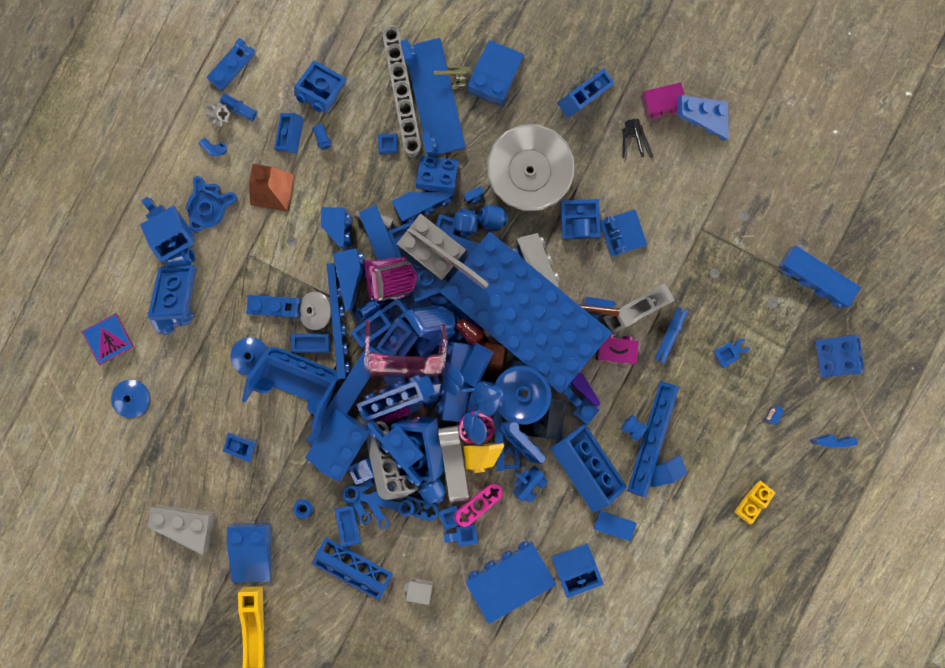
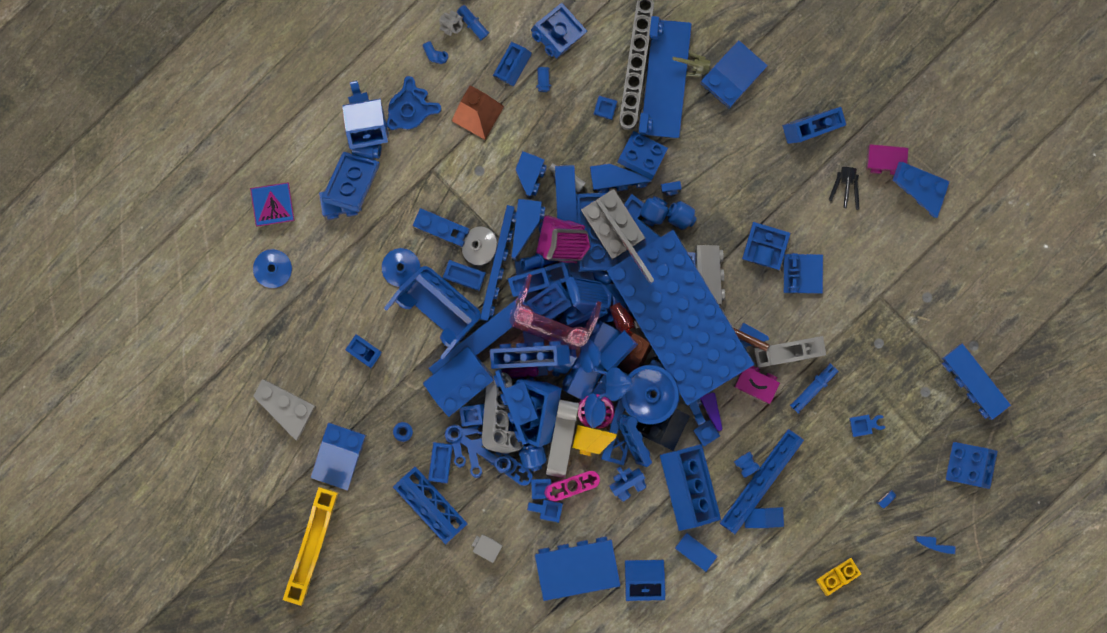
camera: 25 degrees right, 0 degrees up
light grey dish [487,124,574,211] -> none

